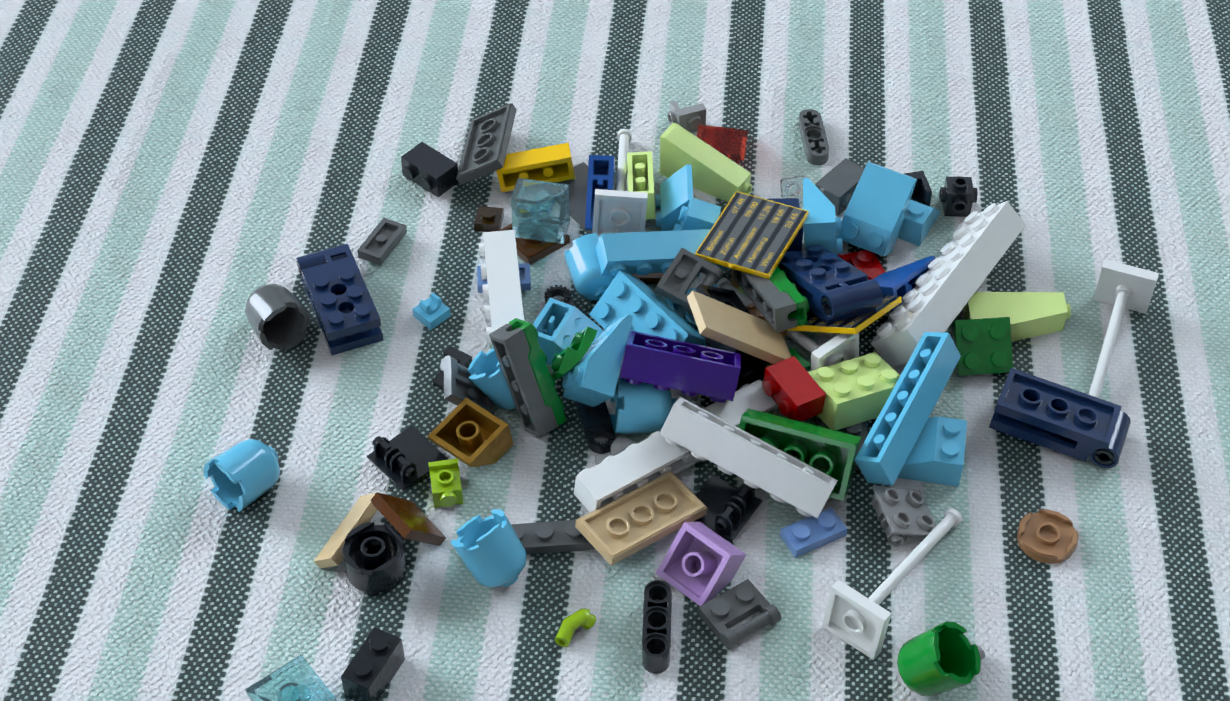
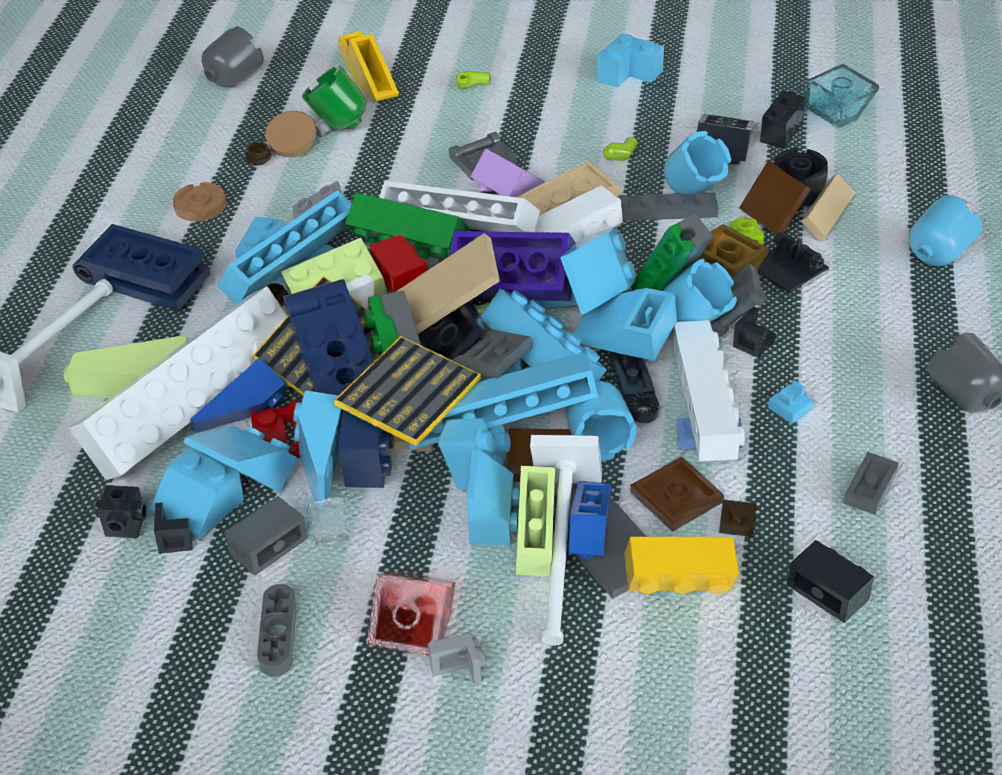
camera: 175 degrees left, 5 degrees down
dark blue hinge [296,244,384,356] -> none
dark grey tile [456,103,517,185] -> none
clear light blue slope [511,178,570,244] -> none
green slope [550,326,597,381] -> none
black beam [642,580,672,674] -> none
yellowish green slope [660,122,752,203] -> none
white tile [822,508,962,660] -> none
green plate [953,317,1013,376] -> none
none -> dark brown plate [246,142,272,165]
none -> medium nougat tile [265,111,317,157]
none -> black slope [697,113,754,165]

